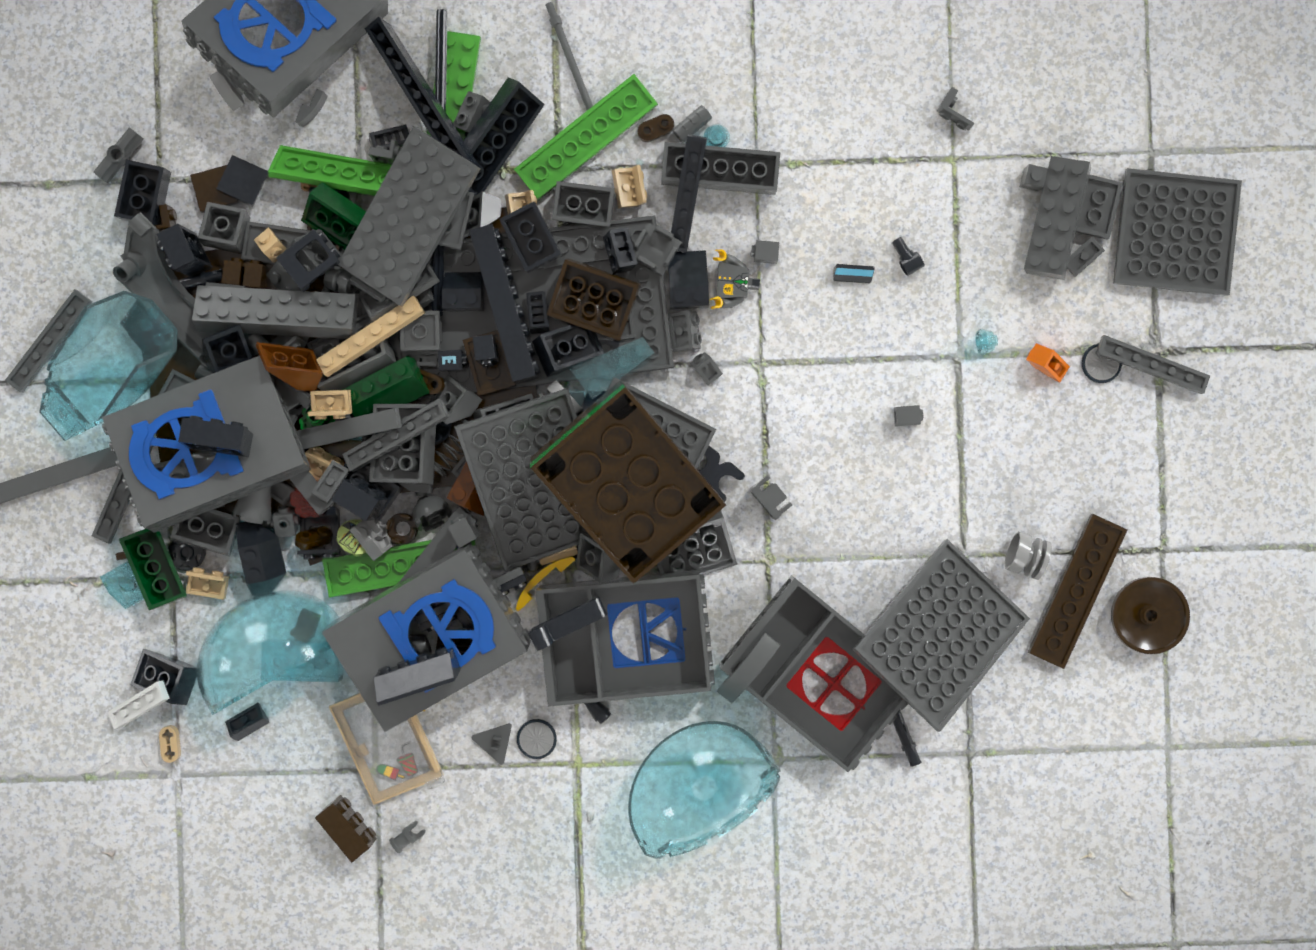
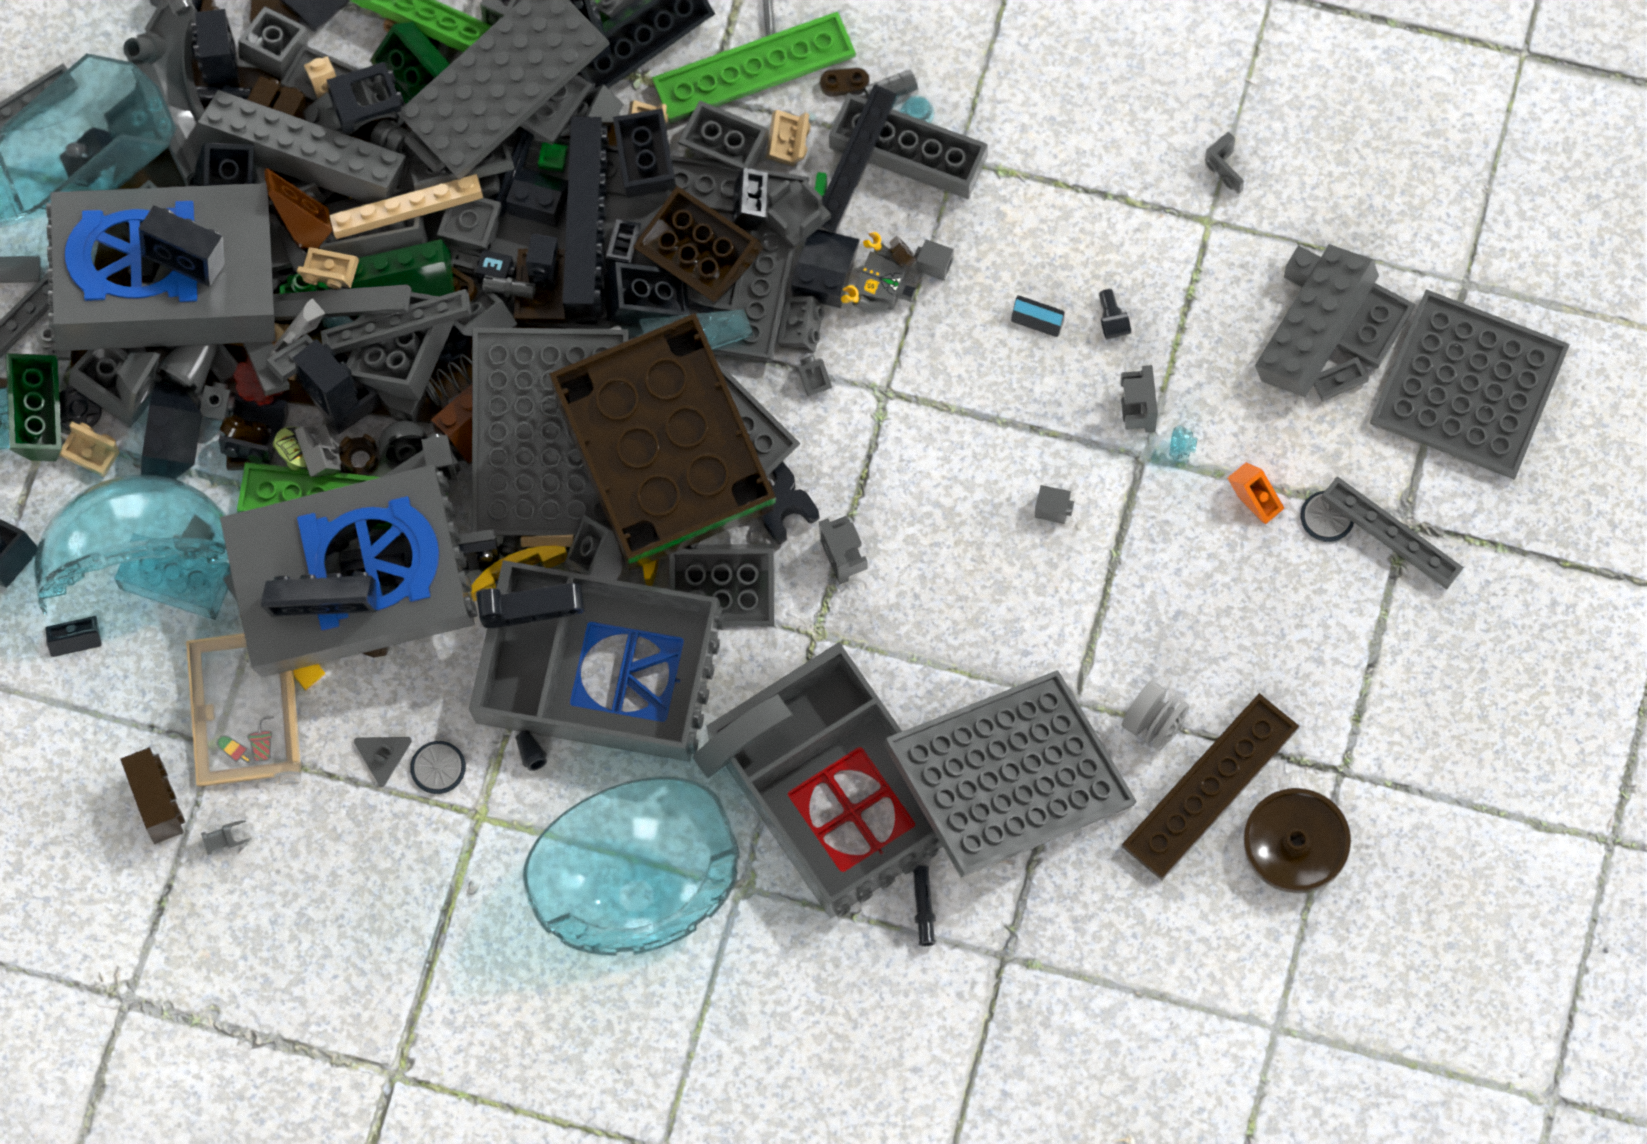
camera: 15 degrees right, 20 degrees down
none -> black piece [59,127,120,185]
none -> dark grey slope [115,352,160,418]
none -> light grey slope [269,298,325,357]
none -> dark grey pin [482,275,536,300]
none -> green tile [538,142,568,172]
none -> green tile [814,172,828,199]
none -> dark brown plate [889,235,916,267]
none -> dark grey panel [1120,365,1158,433]

